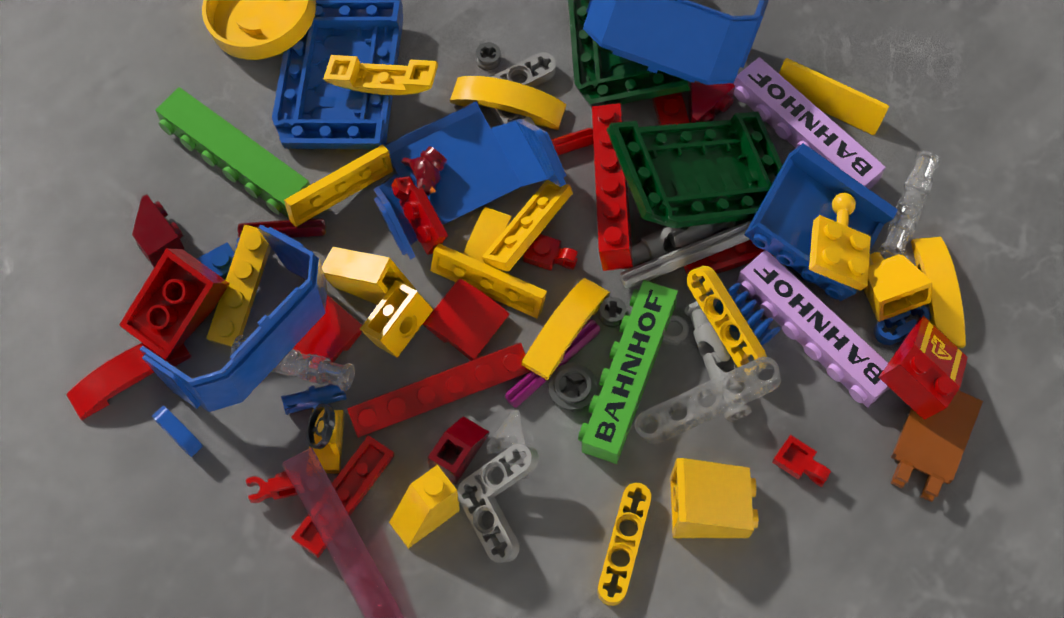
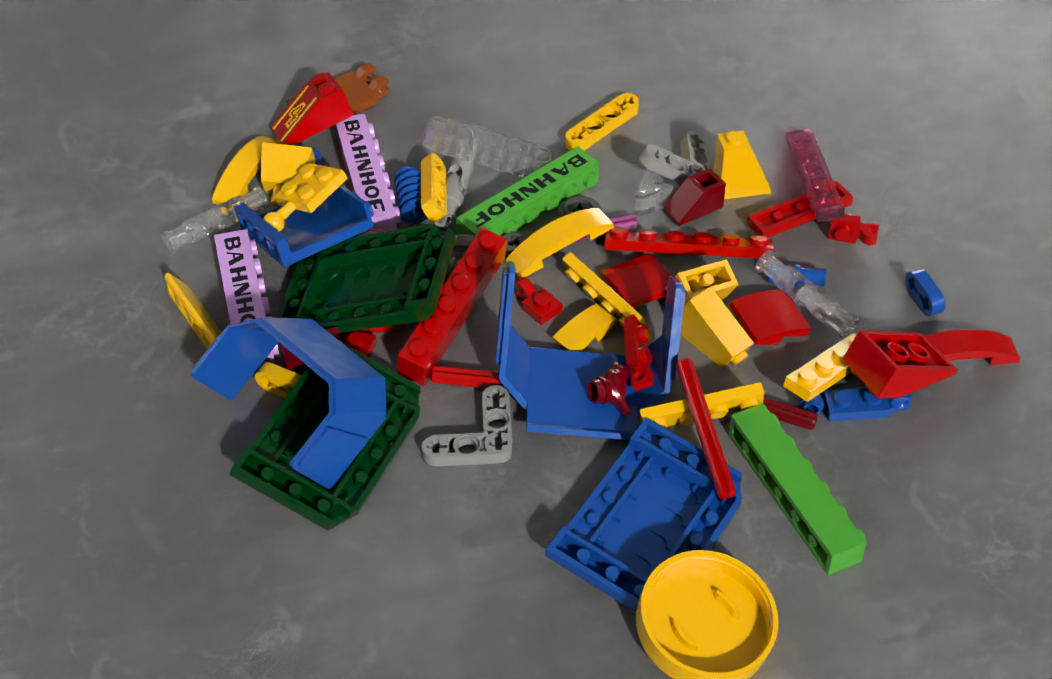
camera: 150 degrees left, 20 degrees down
dark red slope [132,194,184,267] -> none
blue piece [139,225,328,412] -> none
piece [307,404,345,474] -> none
yellow slope [323,55,438,95] -> none
yellow slope [450,76,566,130] -> none
dark grey bush [476,42,501,71] -> none
yellow plate [482,180,573,272] -> none
yellow slope [670,458,759,538] -> none
red plate [772,434,831,487] -> none
none -> red axle [676,358,736,499]

